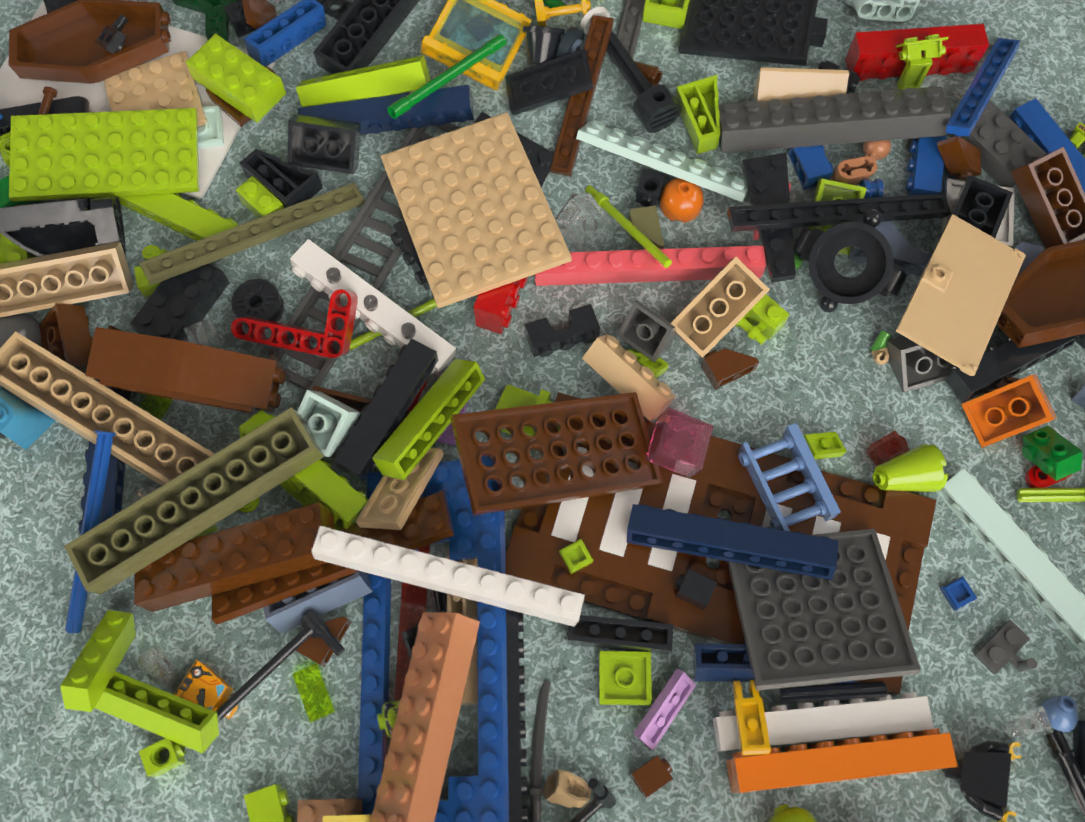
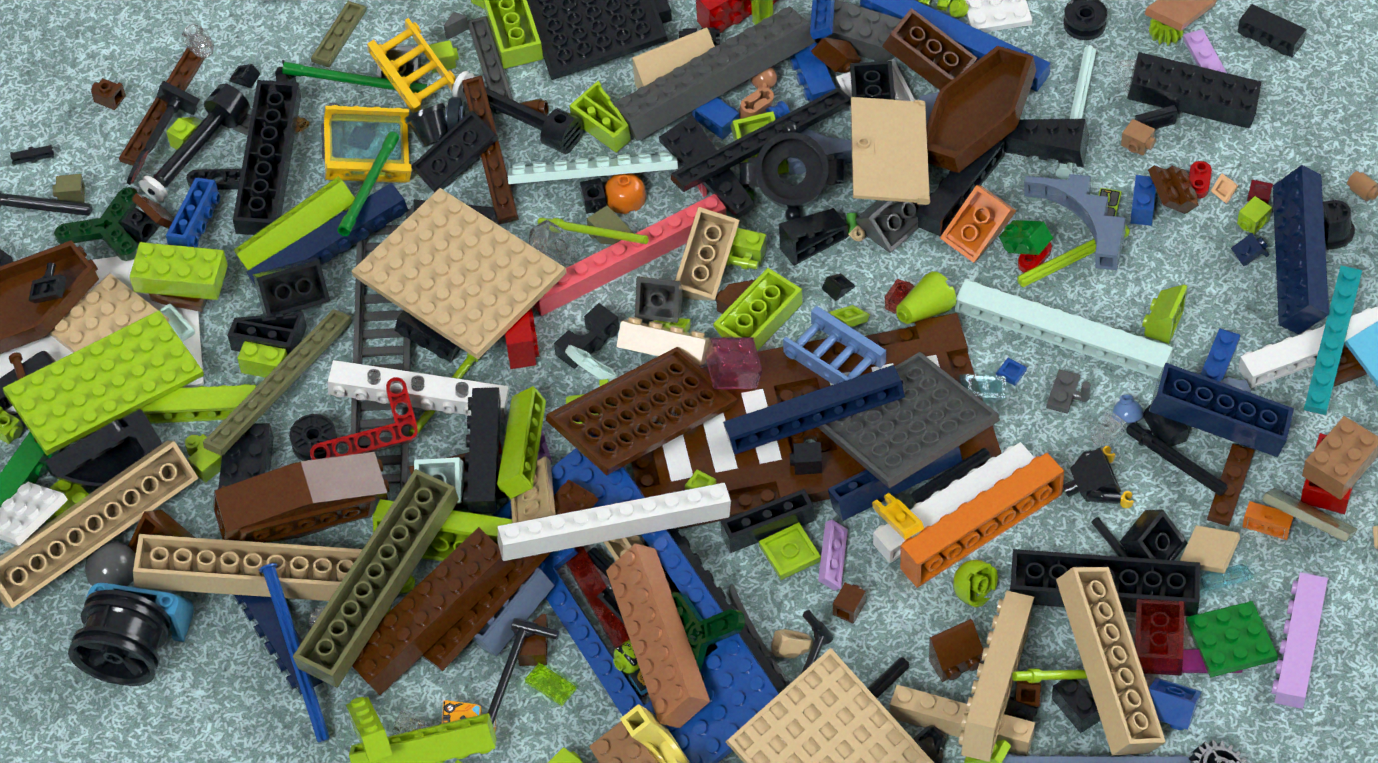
camera: 25 degrees left, 15 degrees down
none -> light aqua tile [565,345,617,382]
none -> dark green piece [671,592,745,671]
none -> lime slope [713,268,802,357]
none -> black wedge [779,208,848,266]
none -> black slope [822,273,855,301]
none -> clear light blue slope [959,374,1005,399]

